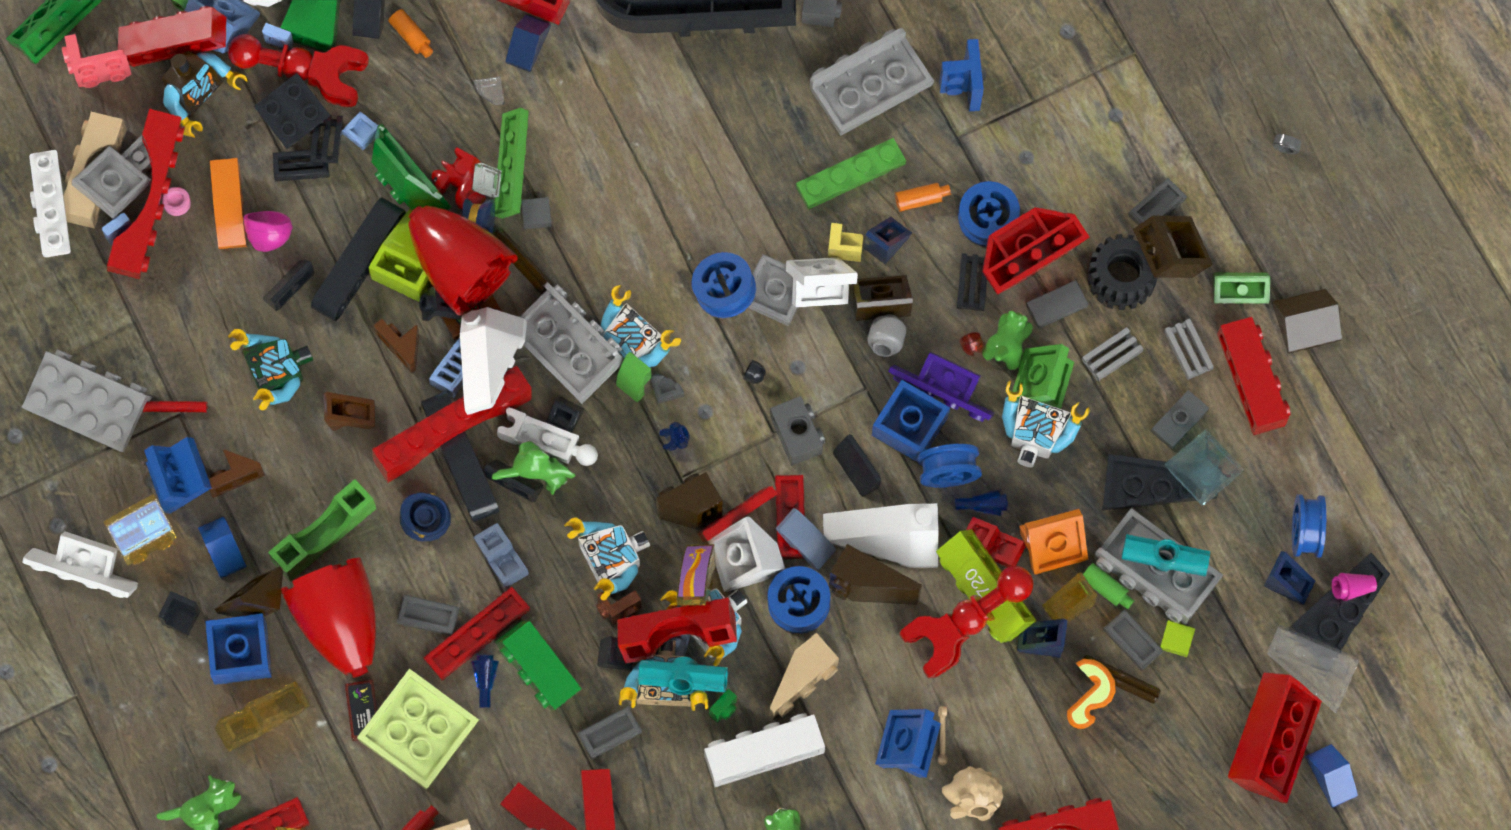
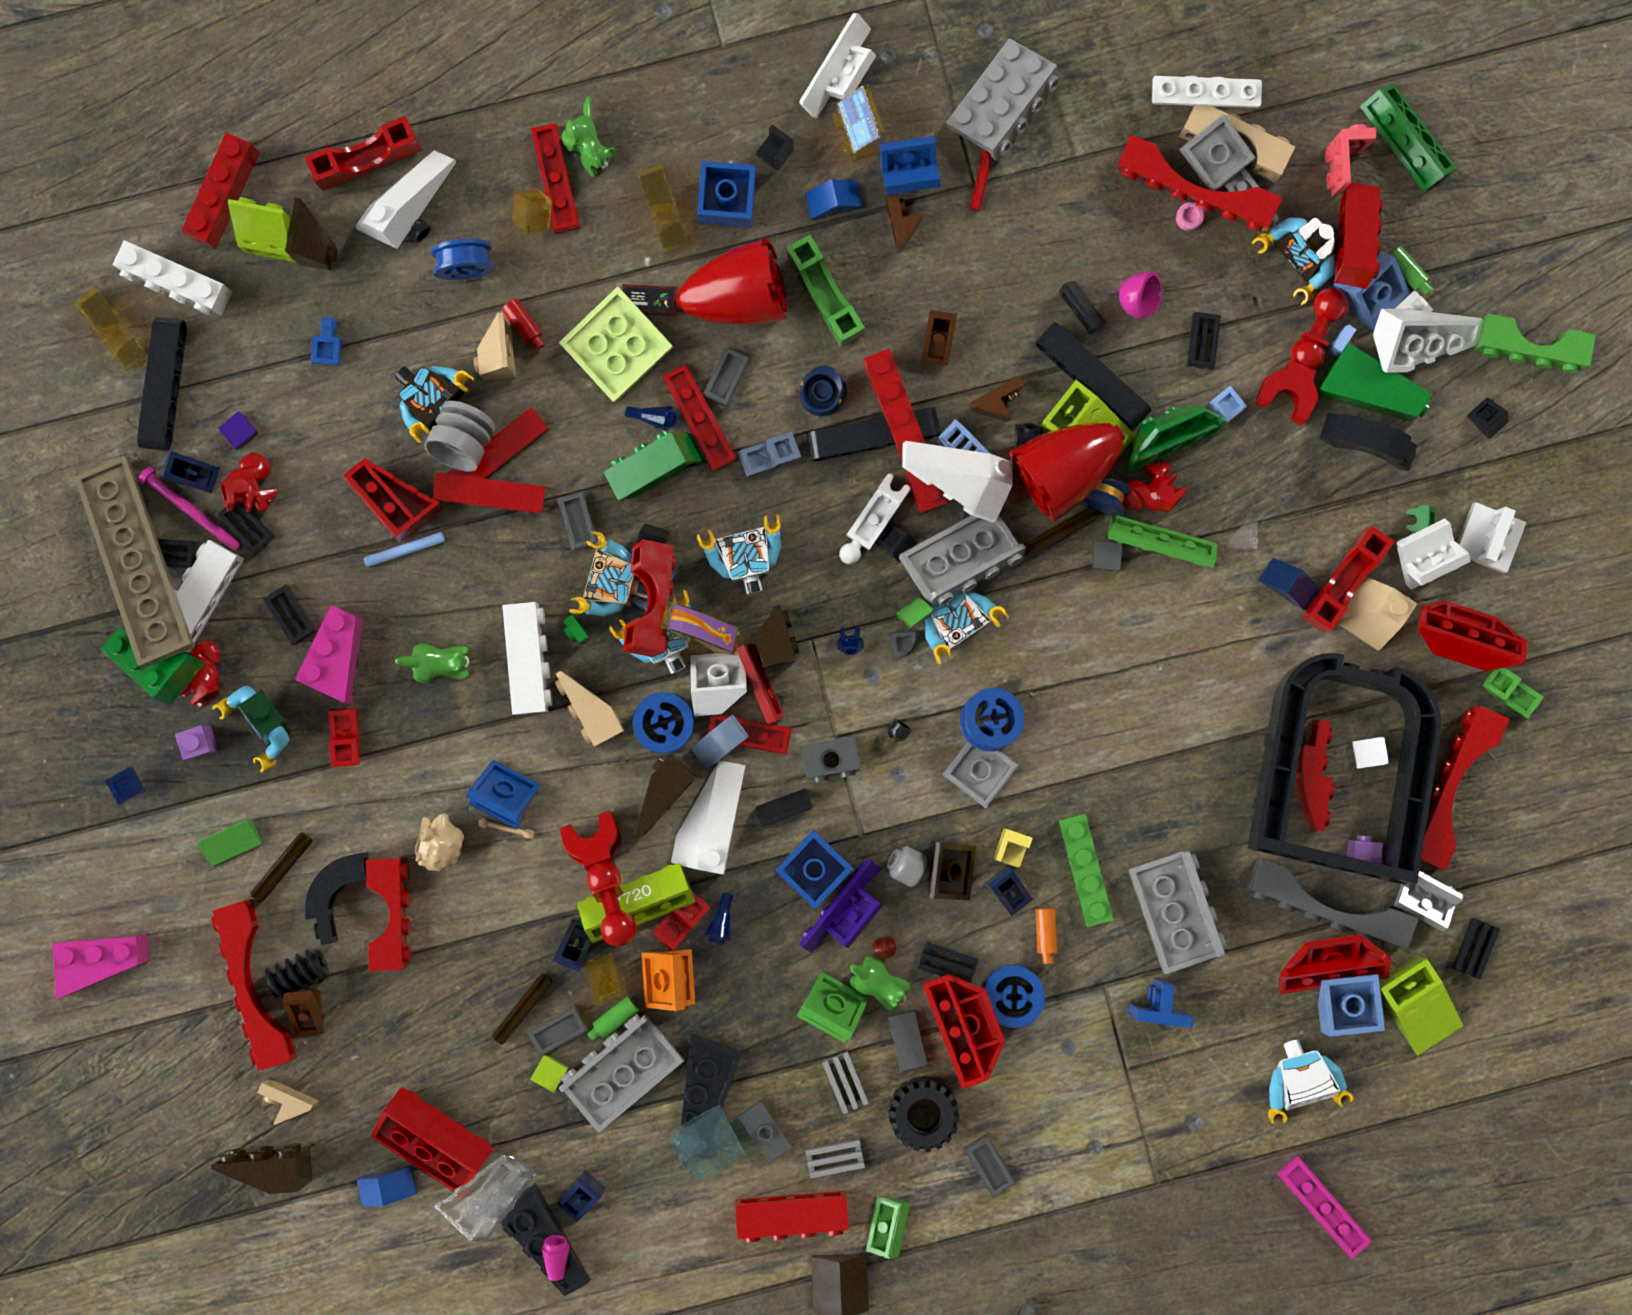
camera: 100 degrees right, 15 degrees up
light blue tile [102,213,132,246] -> none
orange slope [210,158,247,249] -> none
dark brown slope [214,566,283,617] -> none
torso [228,329,314,410] -> none
black hinge [254,73,330,149] -> none
black tile [310,115,343,163] -> none
orange cylinder [388,9,433,58] -> none
clear tile [472,162,502,198] -> none
black slope [484,460,544,503] -> none
bright green animal [492,441,575,495] -> none
copper bracket [596,591,642,624] -> none
teal piece [638,657,728,695] -> none
white bracket [786,257,857,307] -> none
blue wheel [917,444,982,488] -> none
torso [1002,380,1090,467] -> none
animal [1067,659,1116,729] -> none
teal piece [1121,534,1211,577] -> none
dark brown window [1133,215,1213,278] -> none
blue wheel [1292,494,1326,558] -> none

